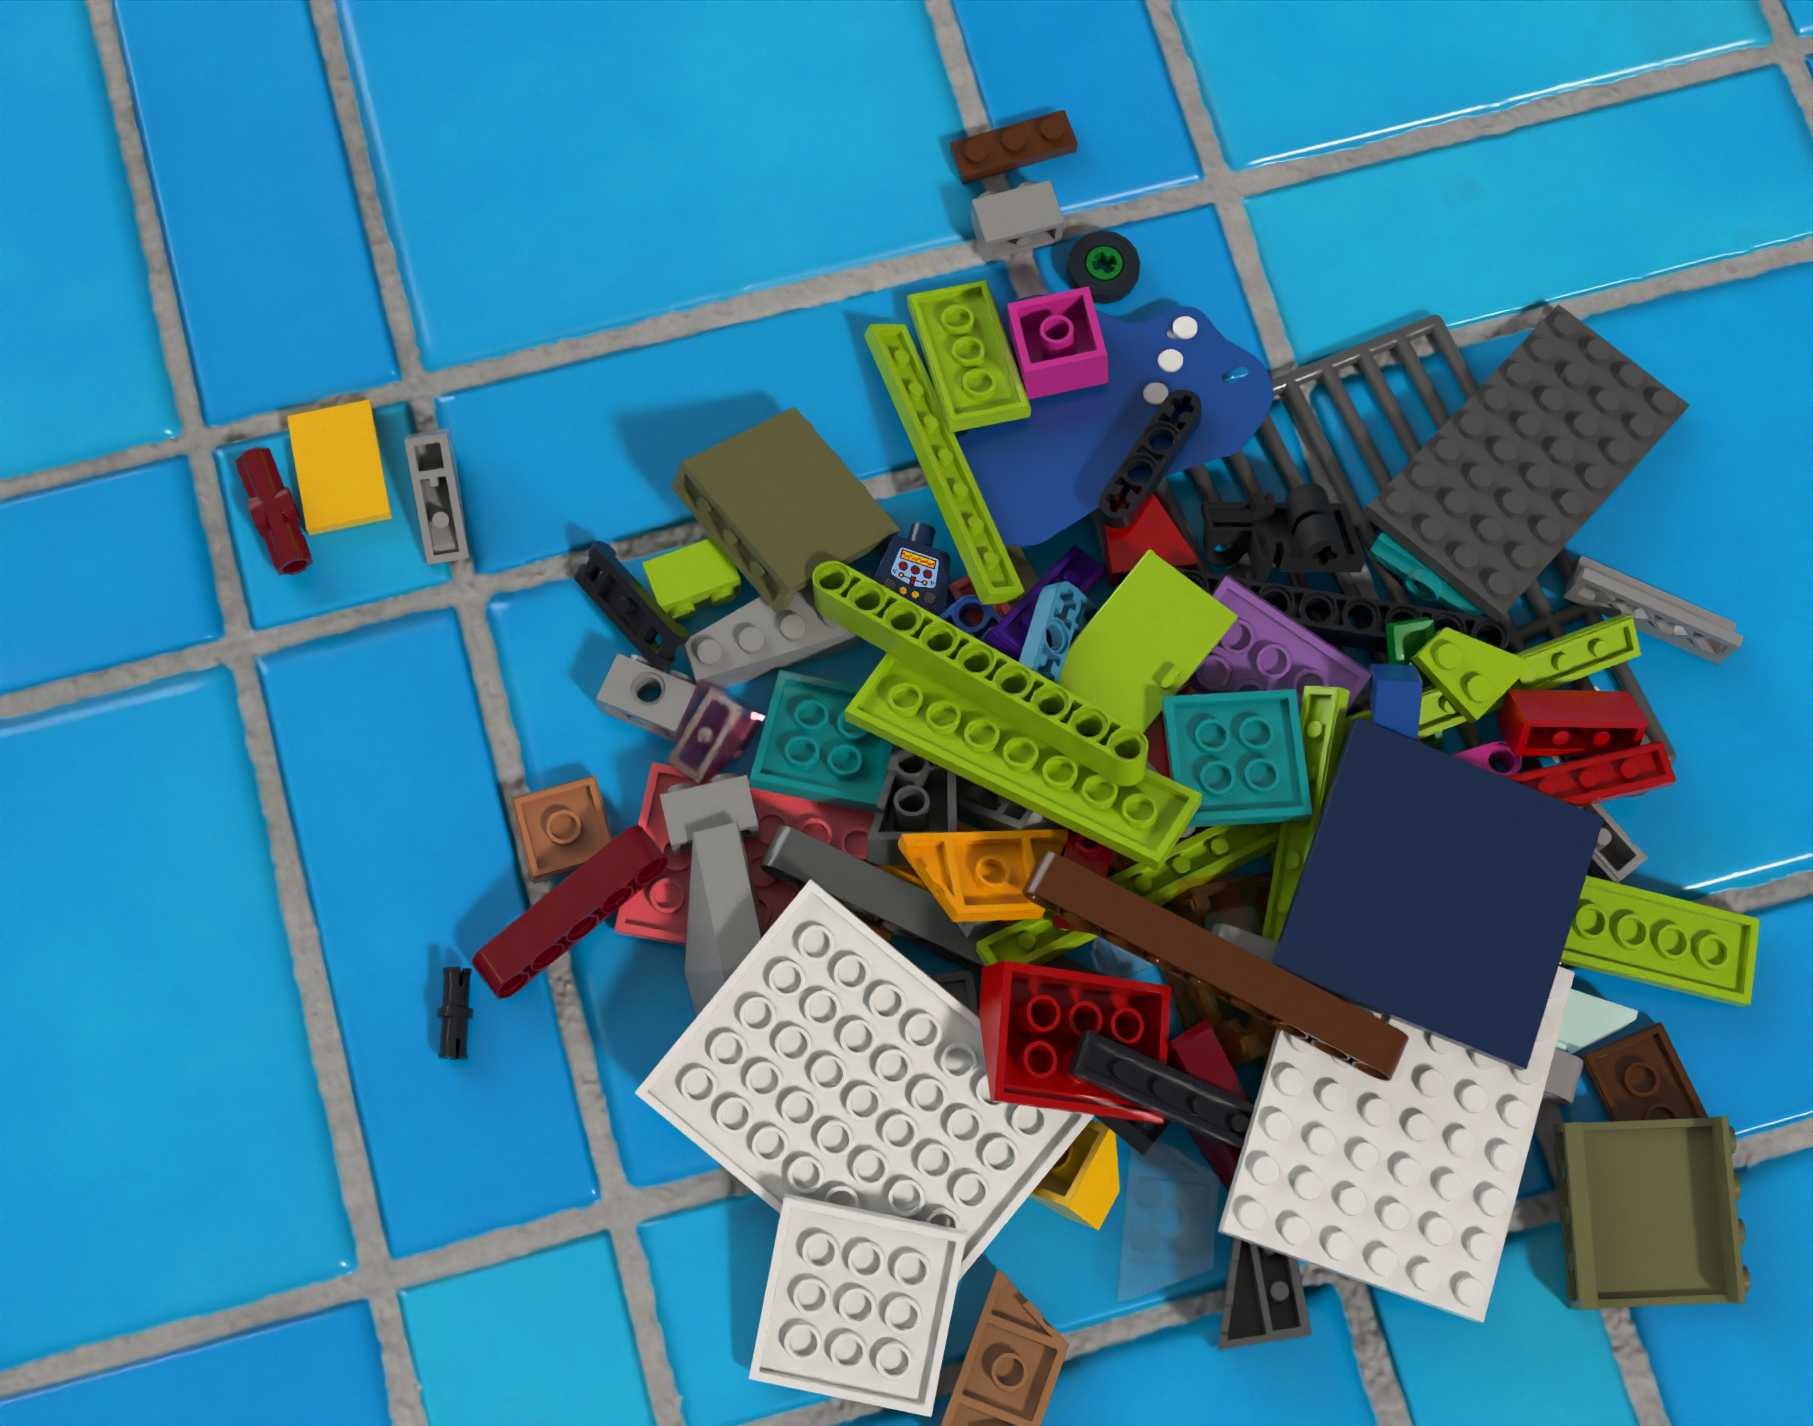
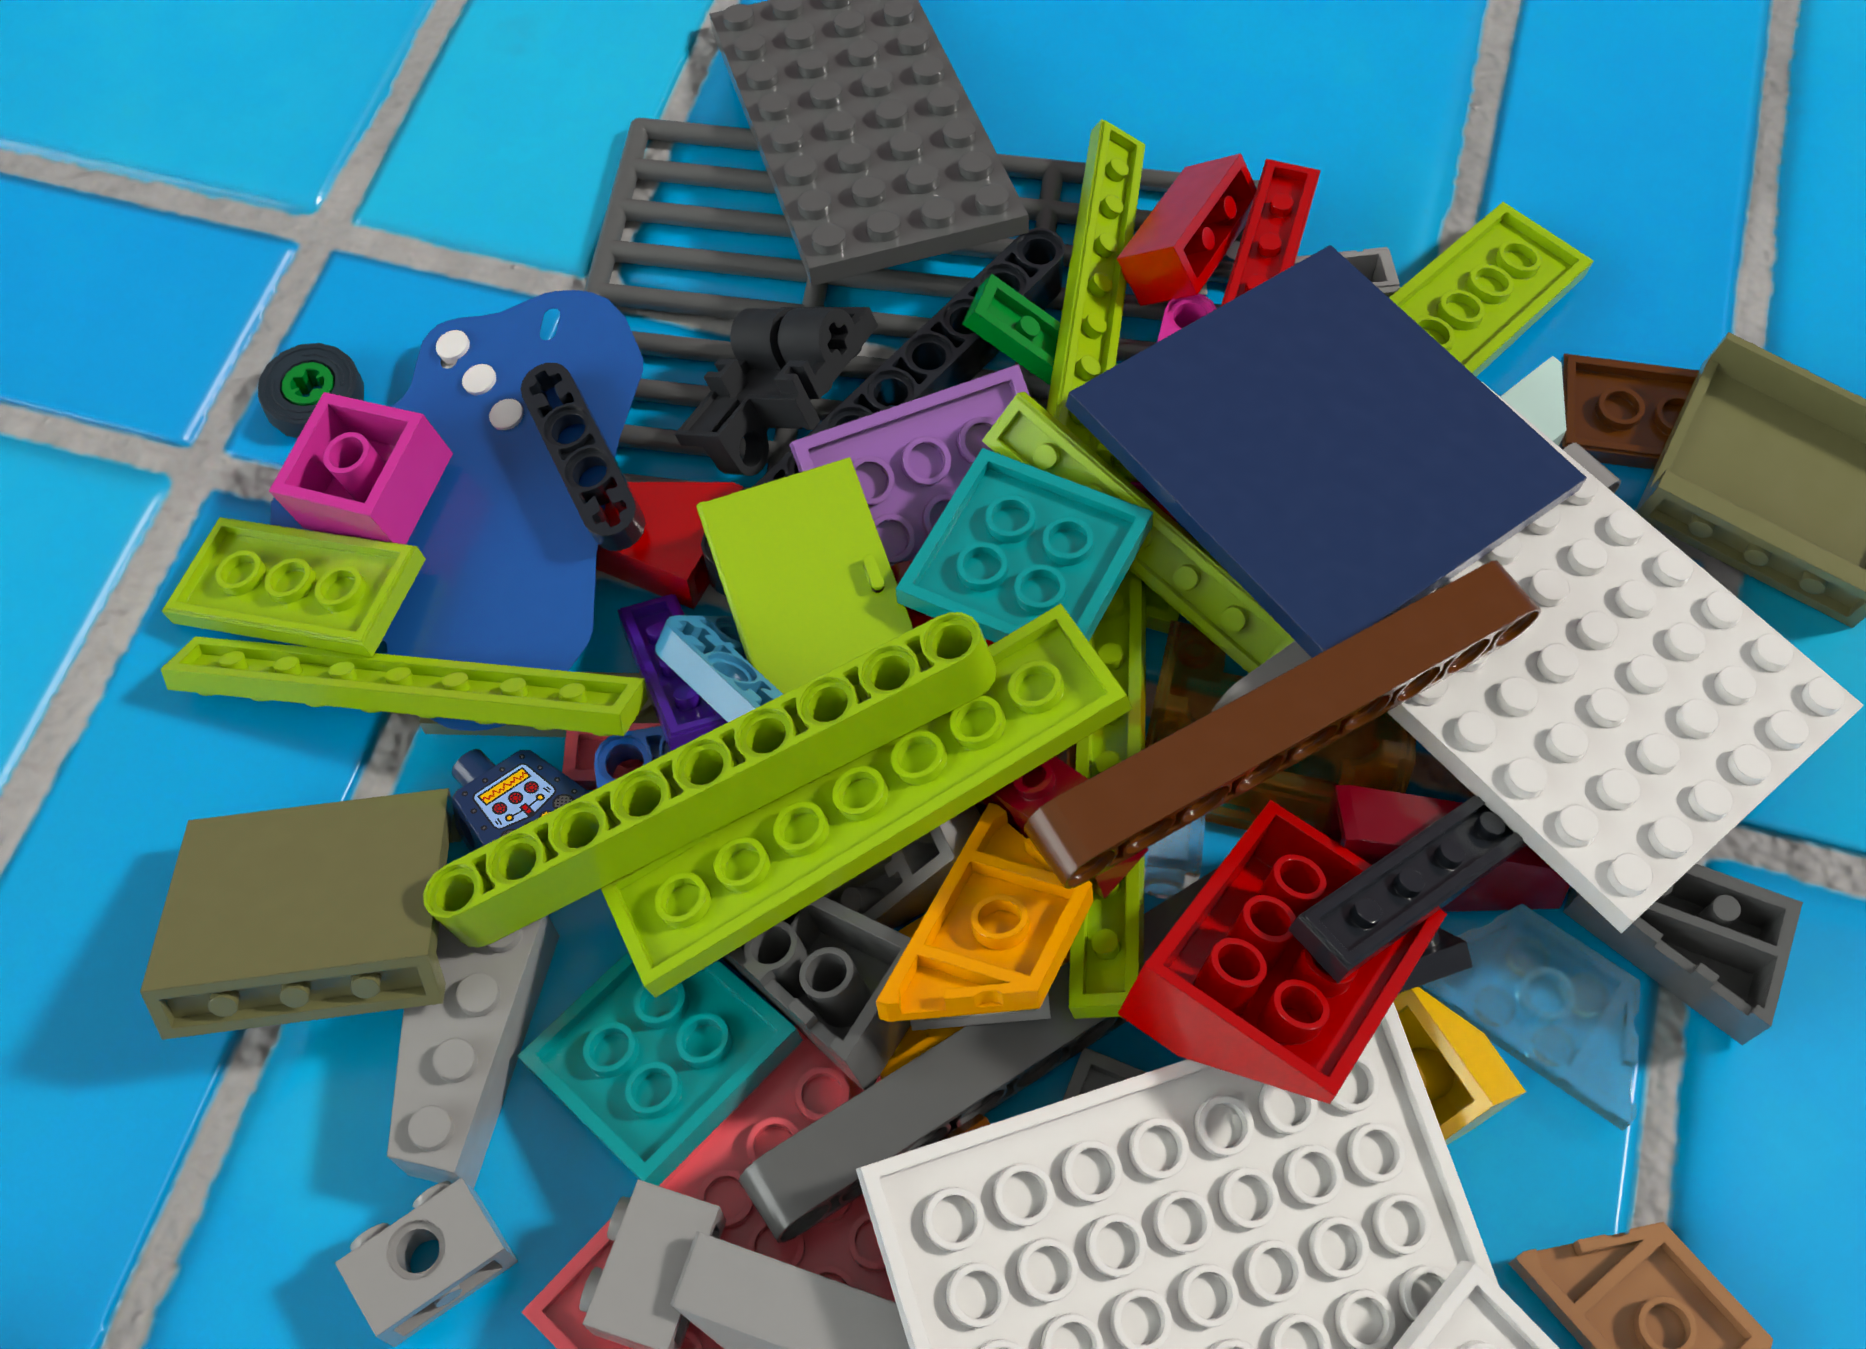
camera: 55 degrees left, 10 degrees down
black plate [574,541,691,672] -> none
lime brick [642,538,742,621] -> none
clear pink slope [666,687,766,785] -> none
reddish brown plate [950,110,1078,184] -> none
light grey brick [970,180,1064,261] -> none
teal piece [1367,531,1485,616] -> none
blue slope [1369,663,1423,742] -> none
lime wing [1411,627,1532,723] -> none
light grey fence [1563,555,1744,665] -> none

